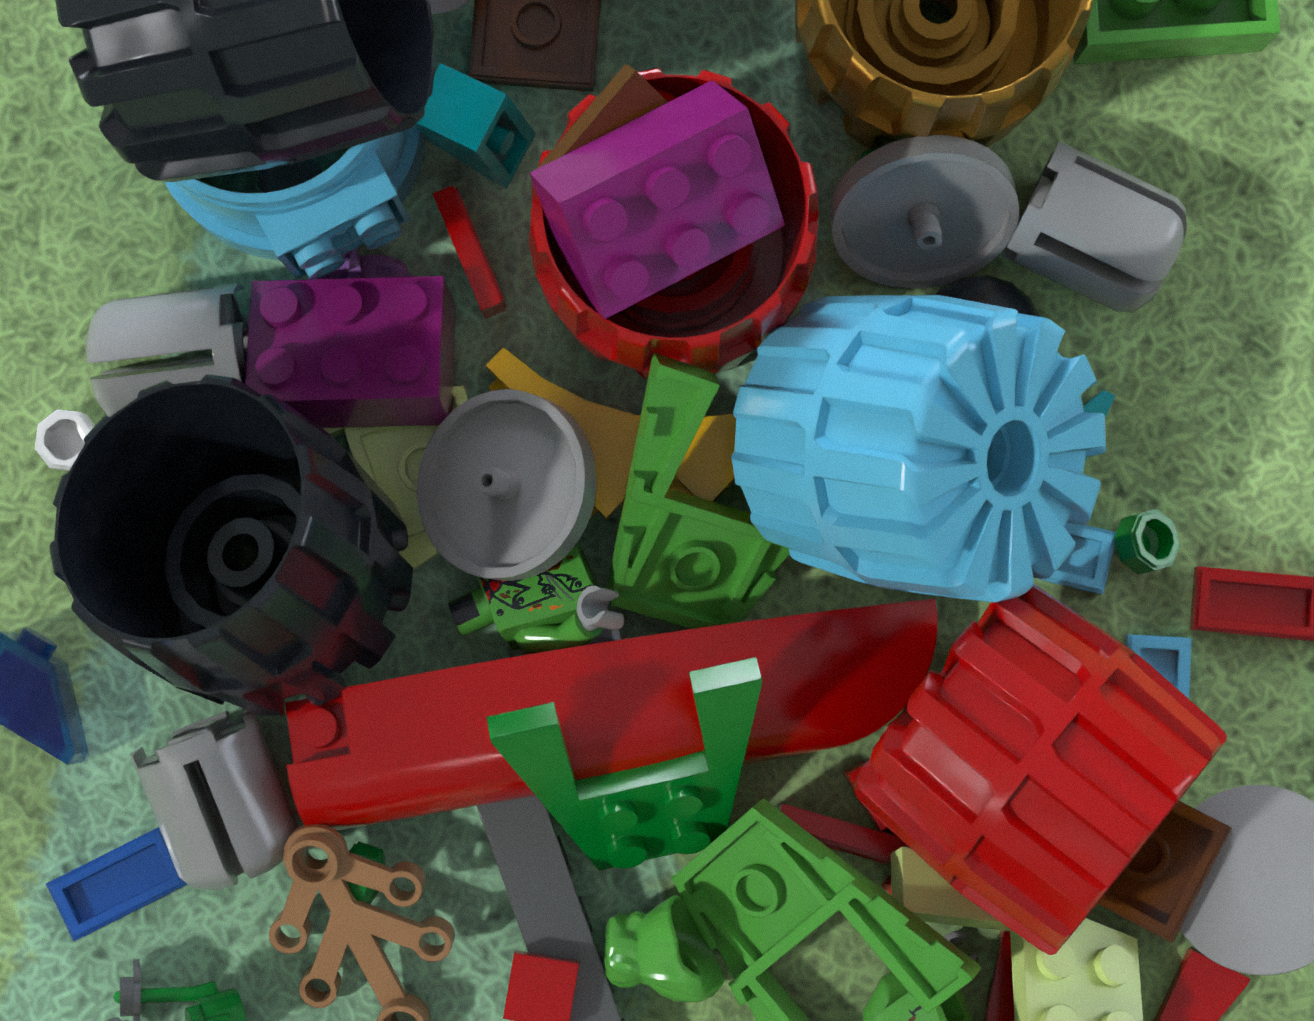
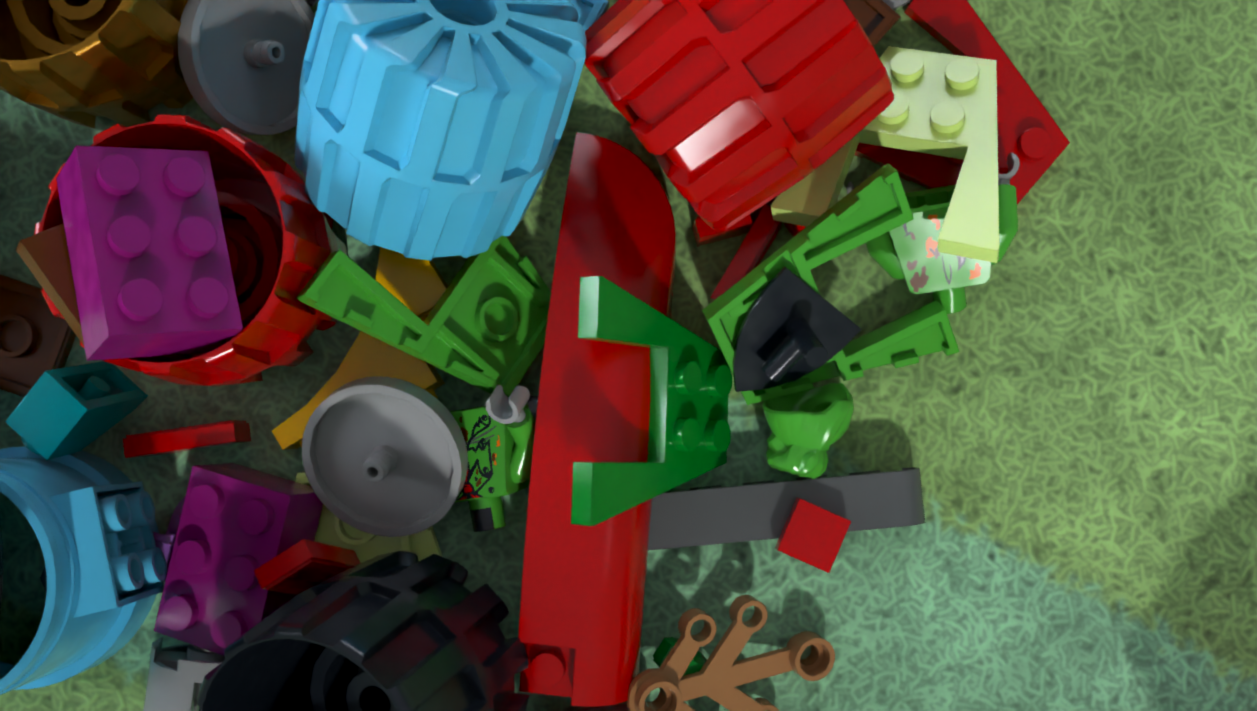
camera: 80 degrees left, 0 degrees up
none -> red tile [254,539,360,594]
none -> black shield [732,266,861,392]

